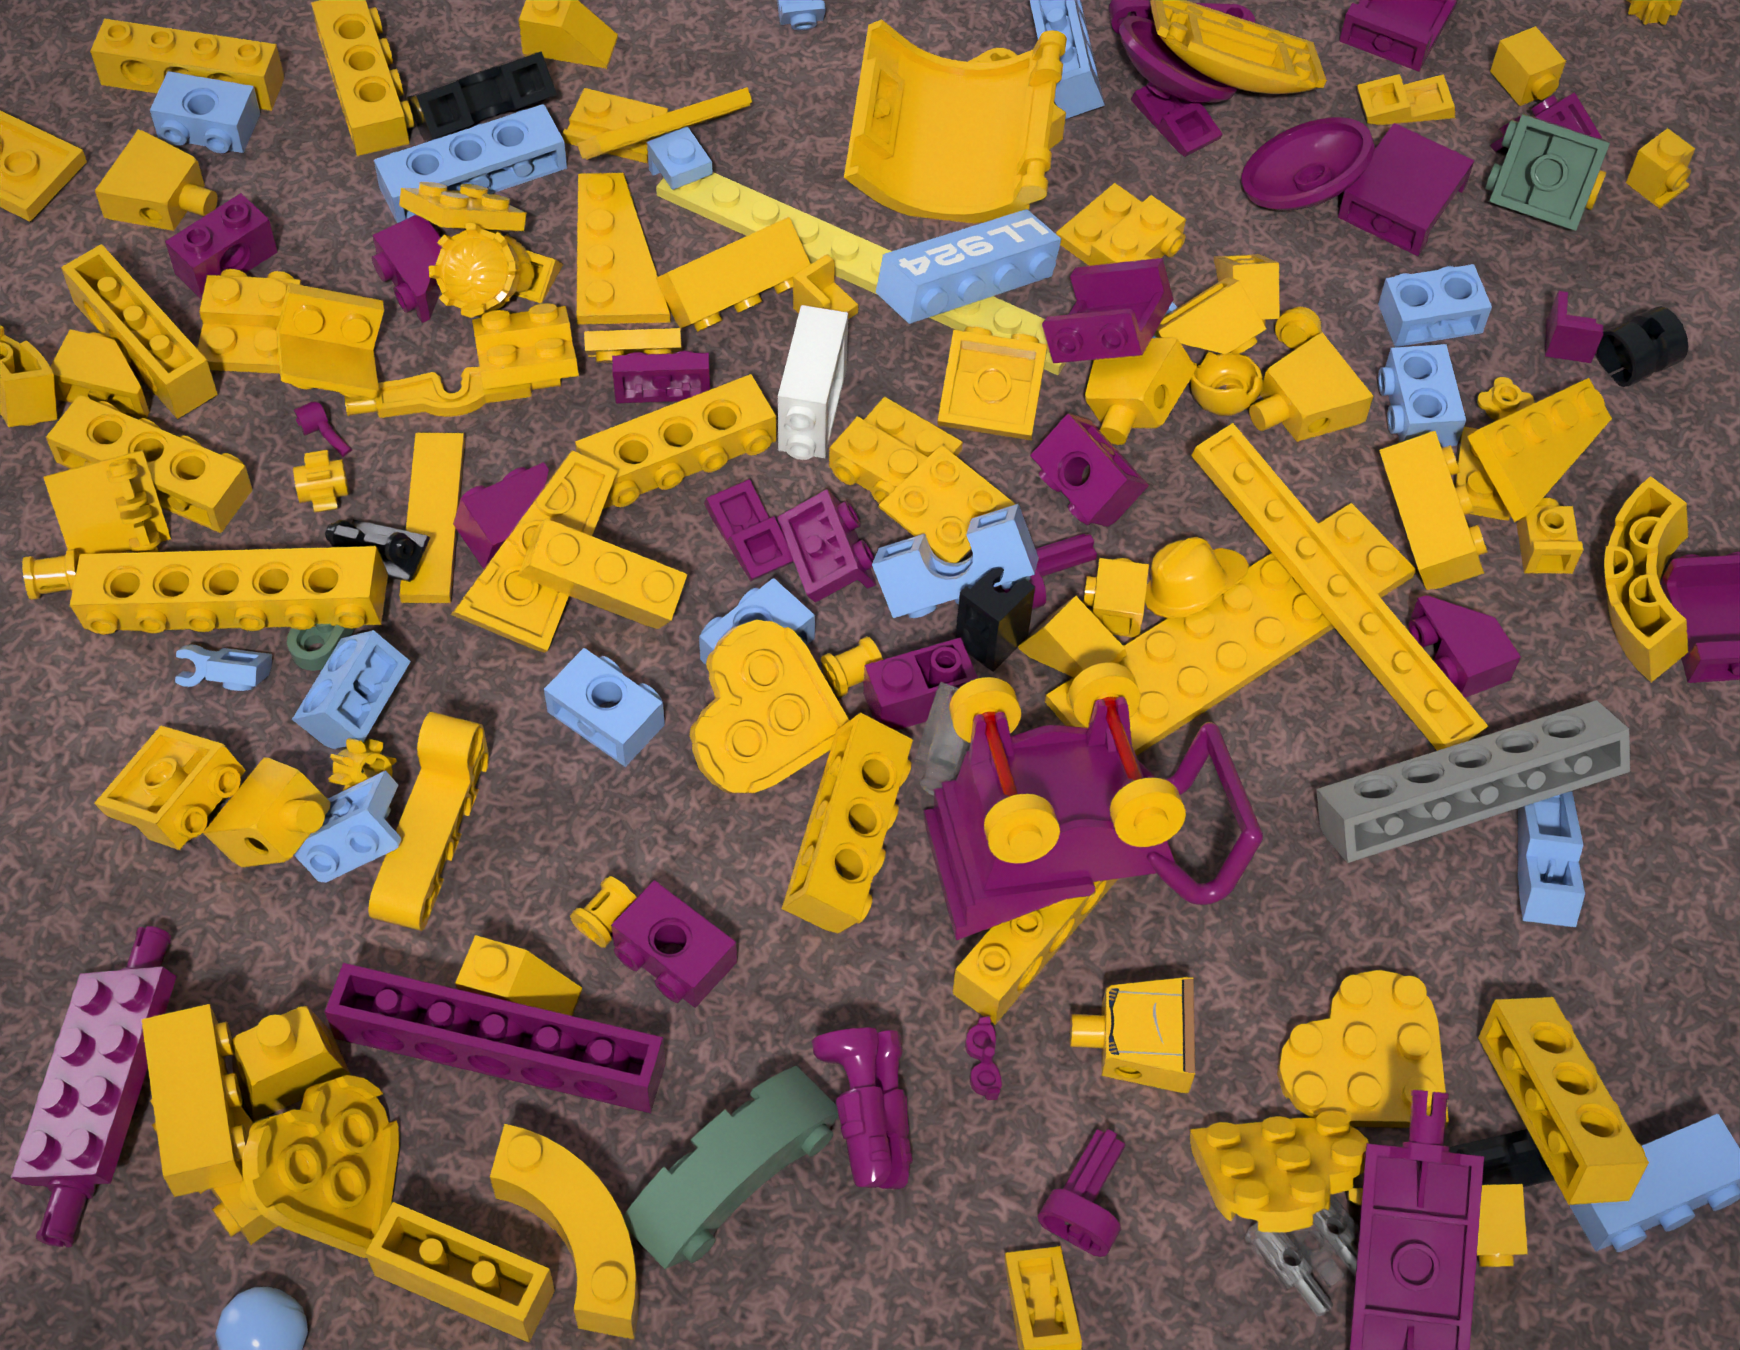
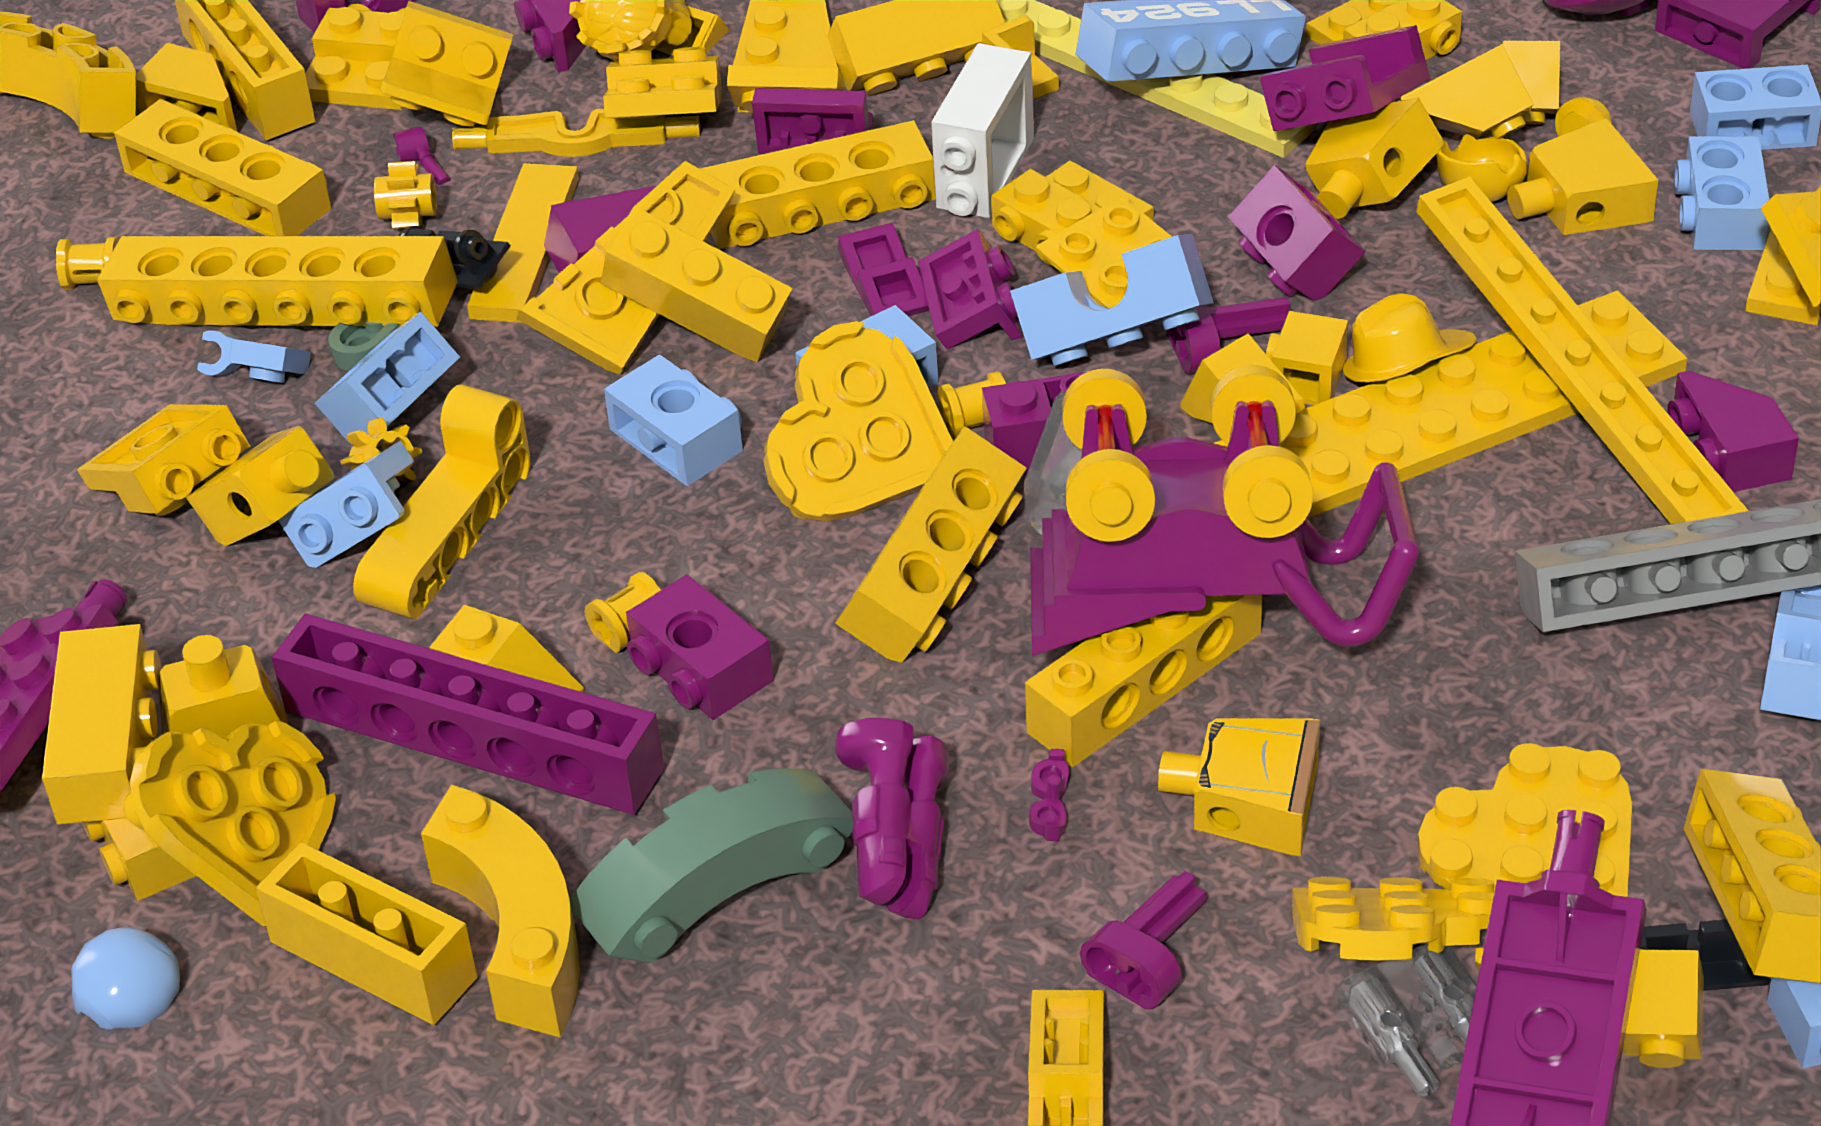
camera: 15 degrees right, 15 degrees down
yellow hinge [43,450,171,557] -> none
yellow plate [937,327,1047,441] -> none
black hinge [955,568,1035,672] -> none
yellow brick [1379,431,1488,590] -> none

